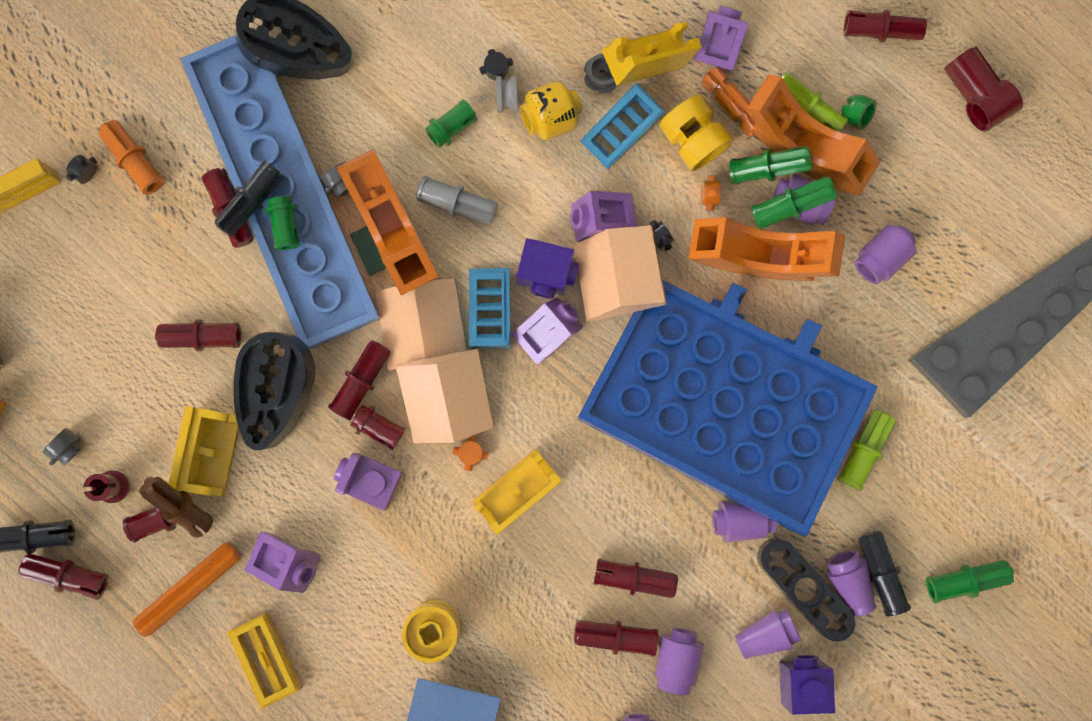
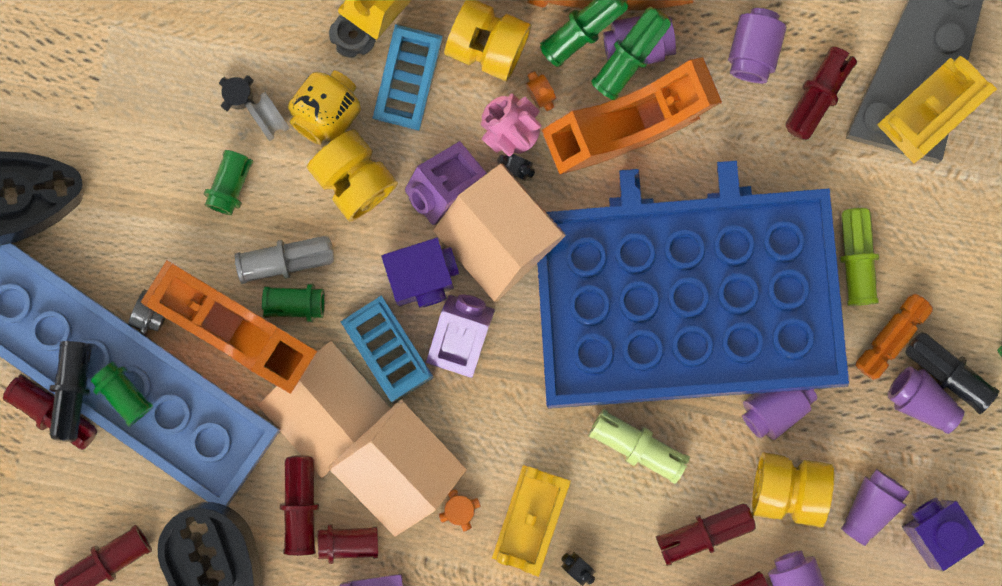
camera: 25 degrees left, 0 degrees up
dark green piece [350,226,386,276] -> none
black beam [757,539,855,642] -> none
none -> green pin [262,284,325,323]
none -> yellow wheel [306,129,398,222]
none -> bright pink gear [480,94,541,156]
none -> black piece [561,552,596,586]
none -> yellowish green pin [588,409,690,484]
none -> yellow wheel [751,452,834,528]
none -> dark red axle [786,46,857,140]
none -> orange axle [856,294,933,380]
none -> yellow hinge [877,56,997,164]

